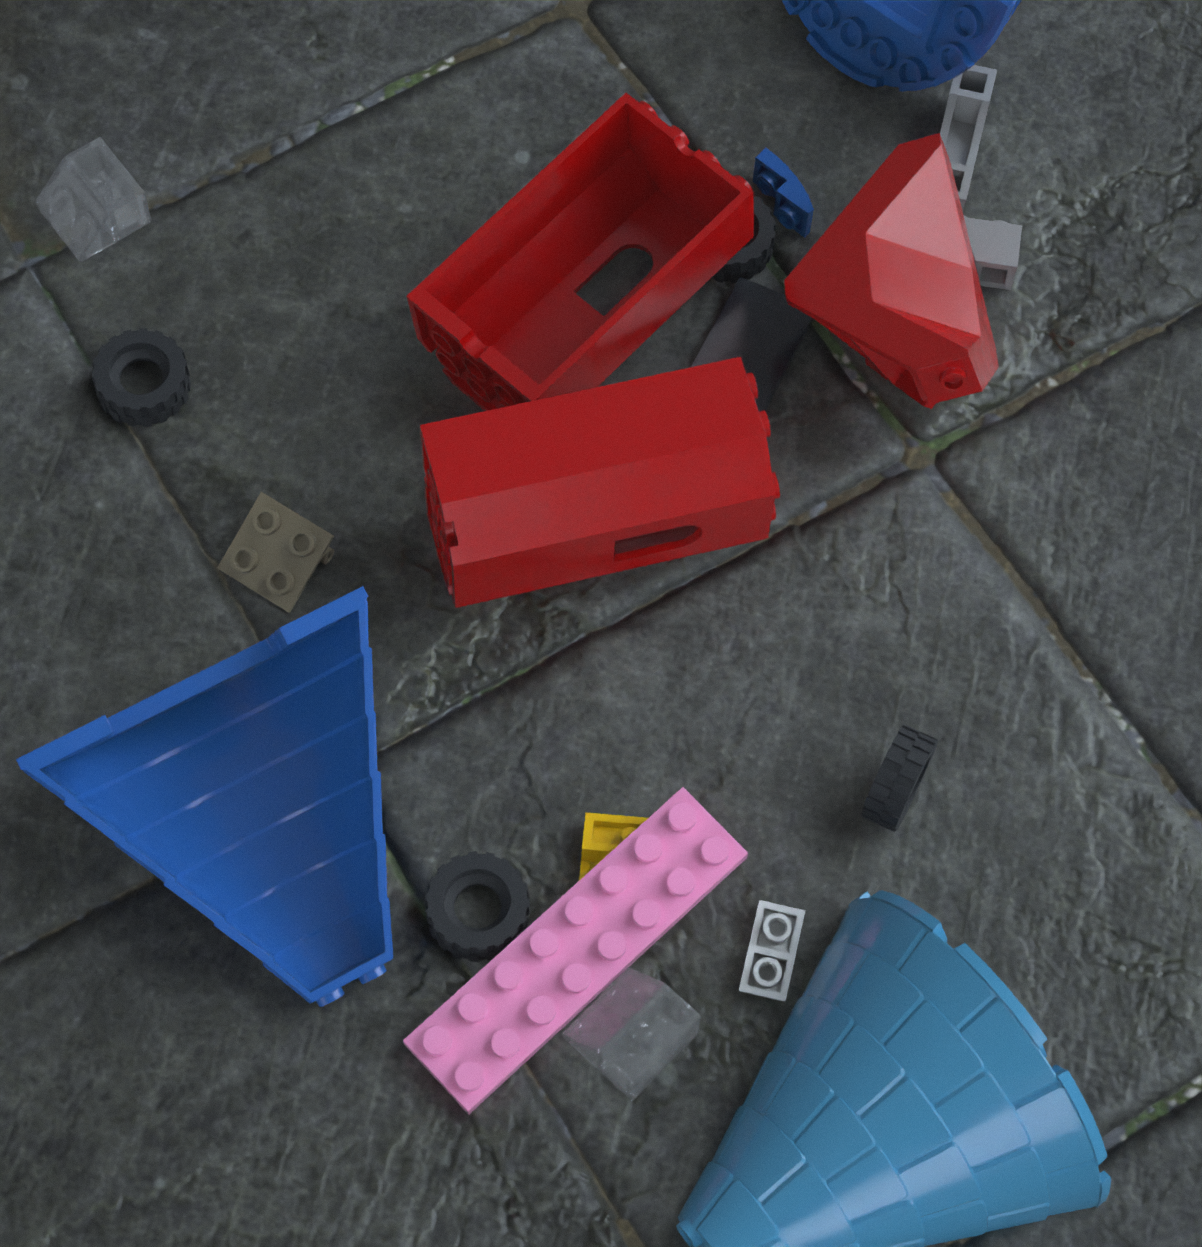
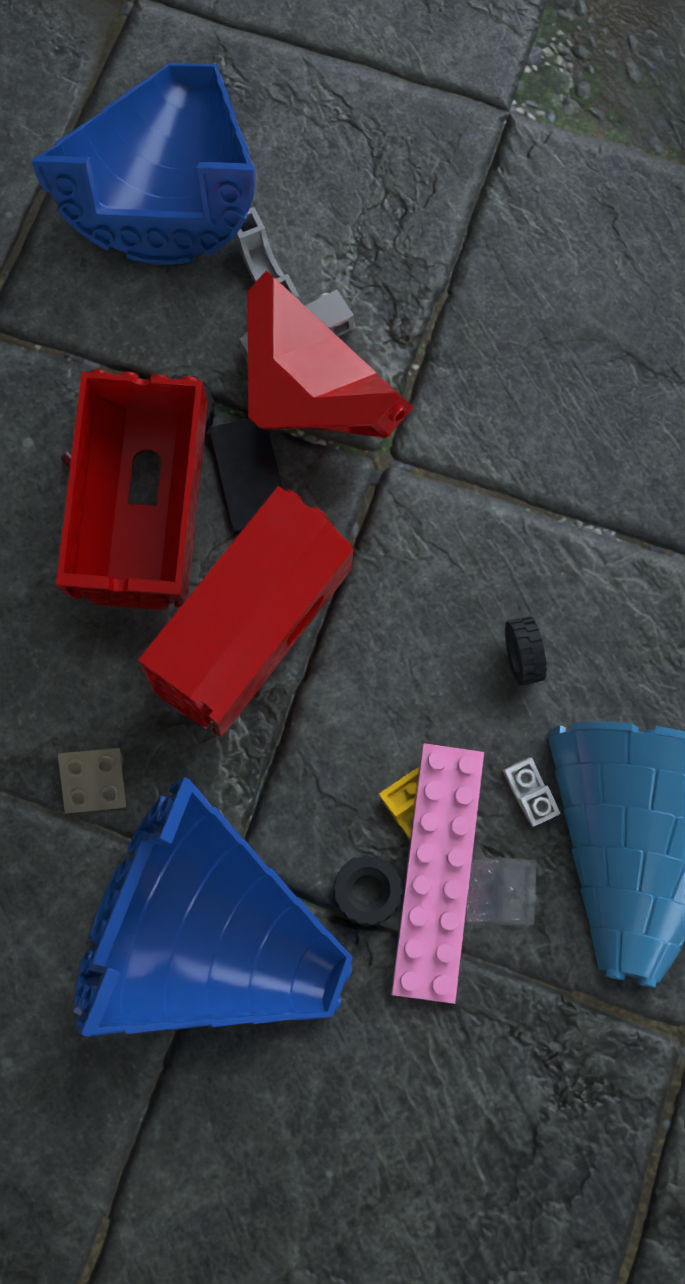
camera: 40 degrees left, 10 degrees up
blue slope [753,148,814,238] -> none

